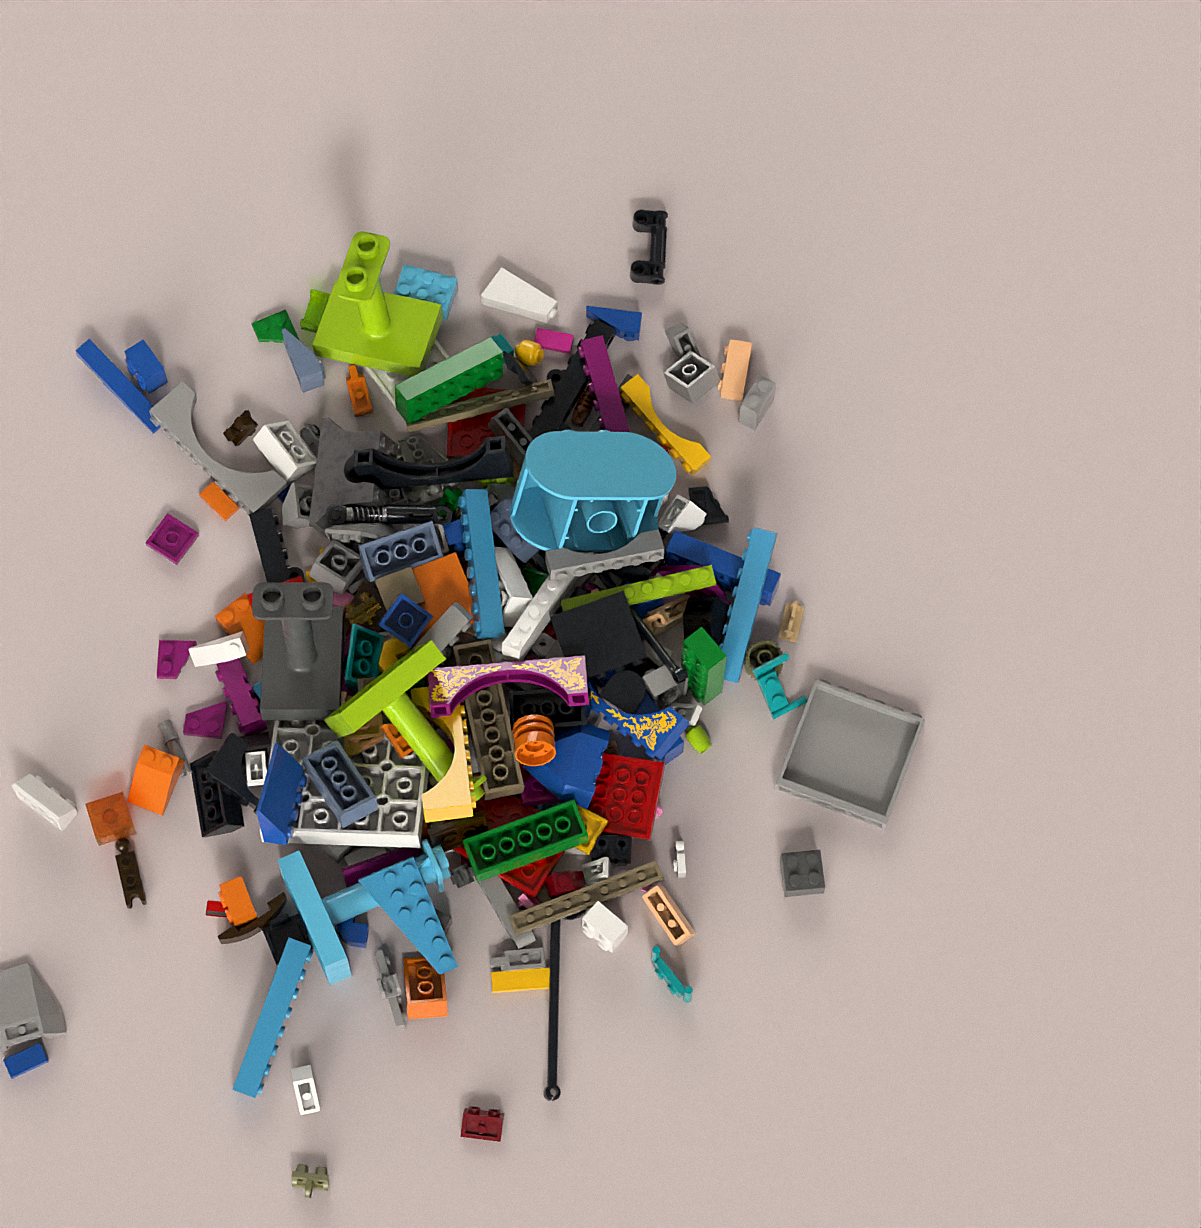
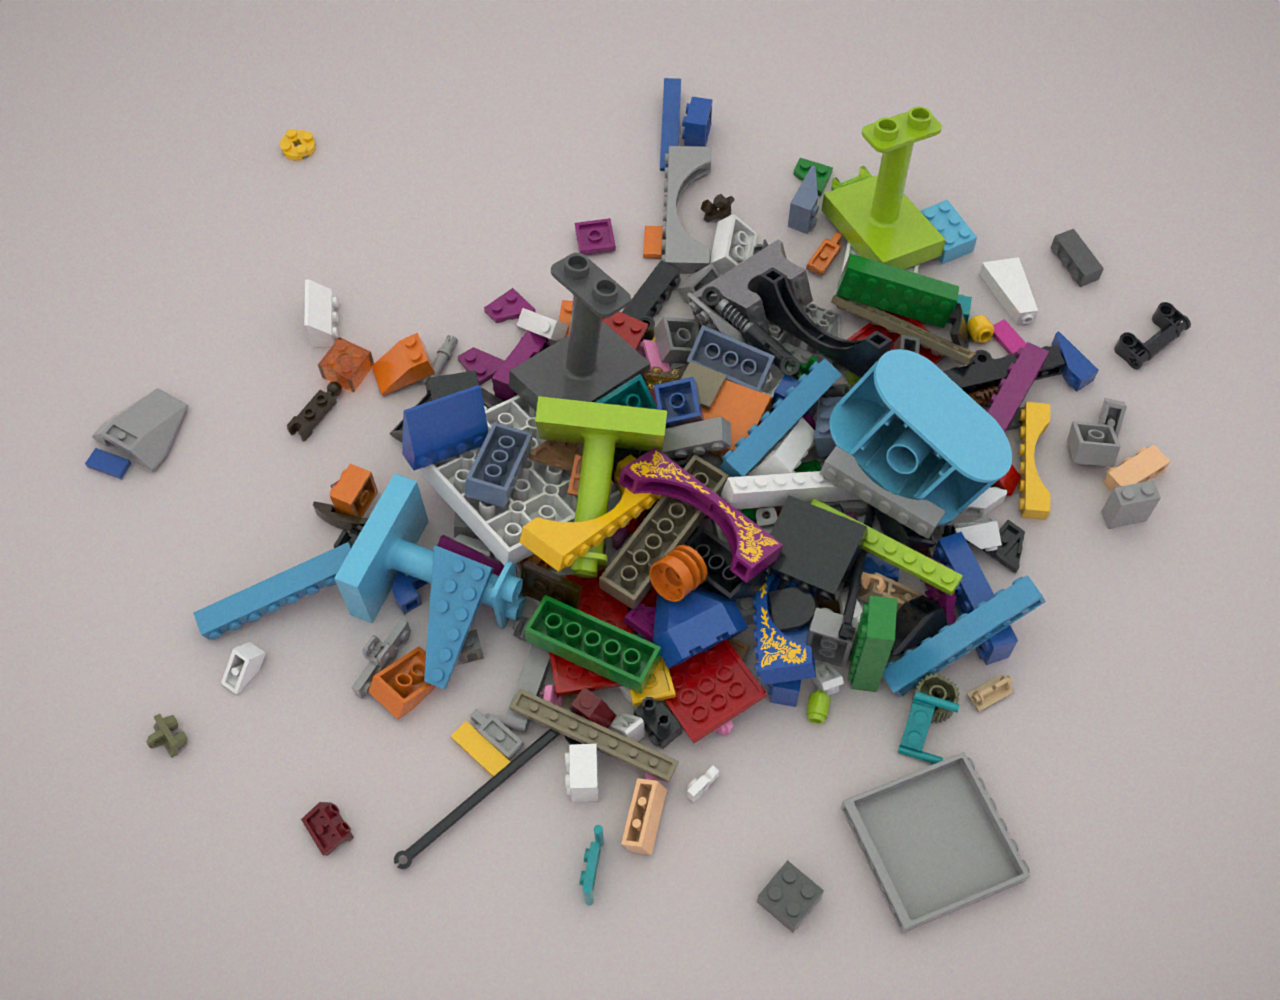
camera: 50 degrees right, 10 degrees down
none -> dark grey brick [1051,229,1104,287]

